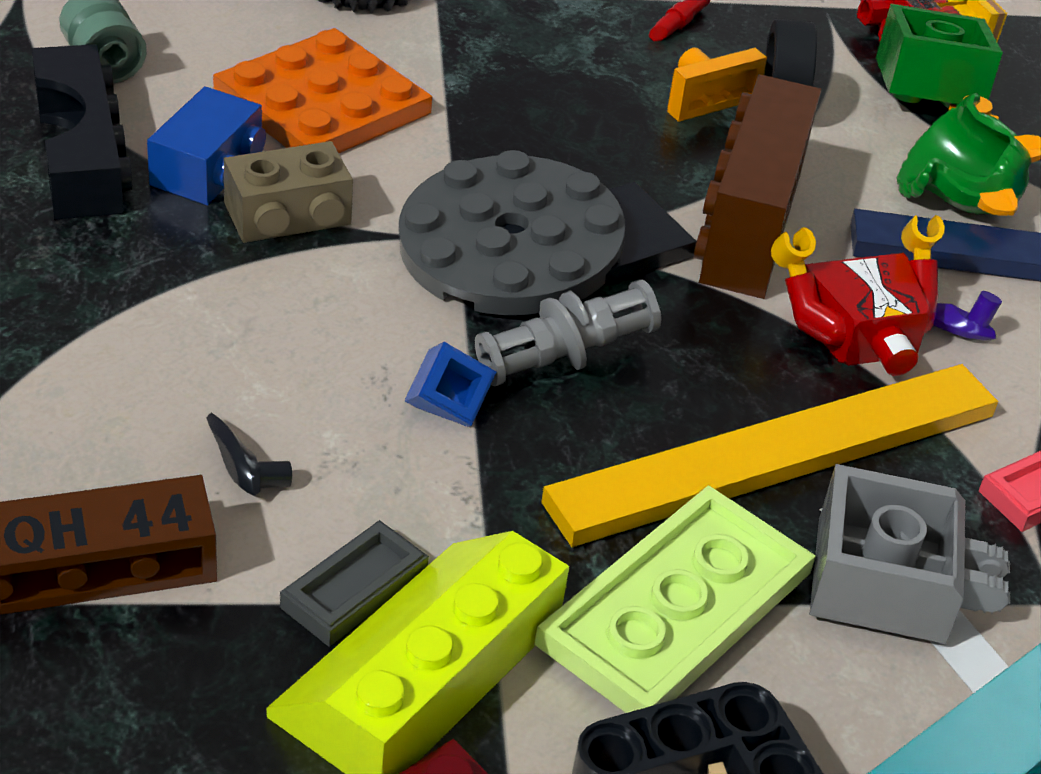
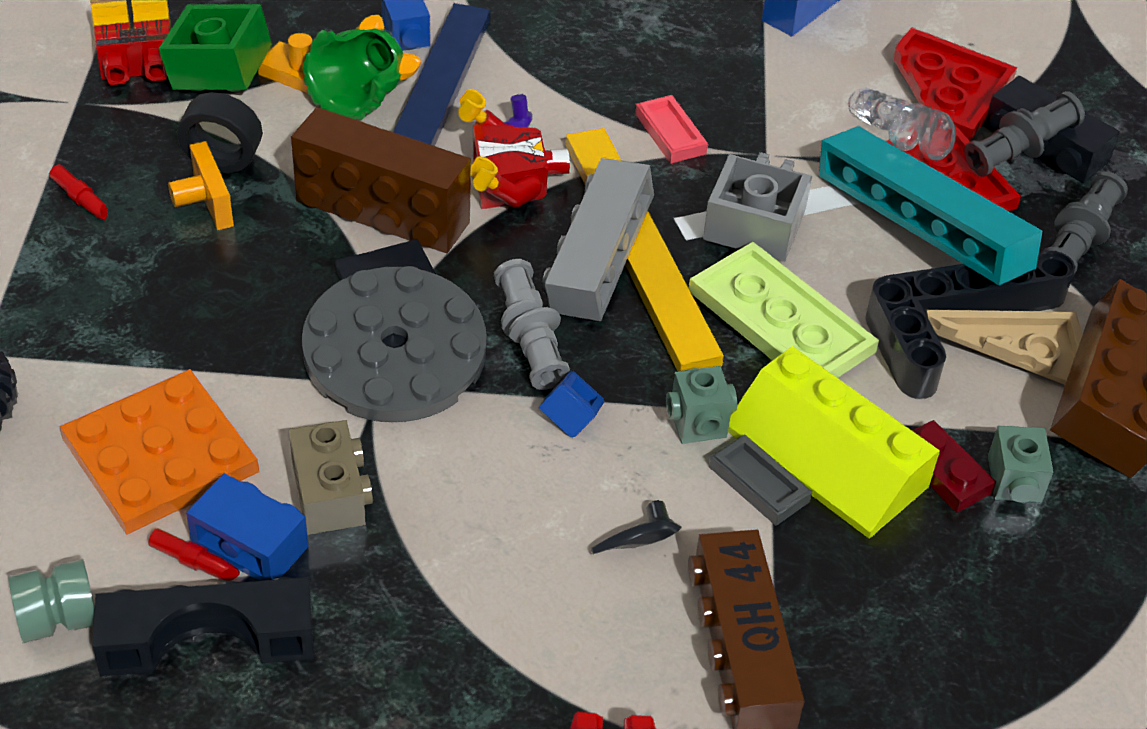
camera: 80 degrees left, 5 degrees up
none -> light grey brick [542,158,654,321]
none -> sand green brick [666,366,737,444]

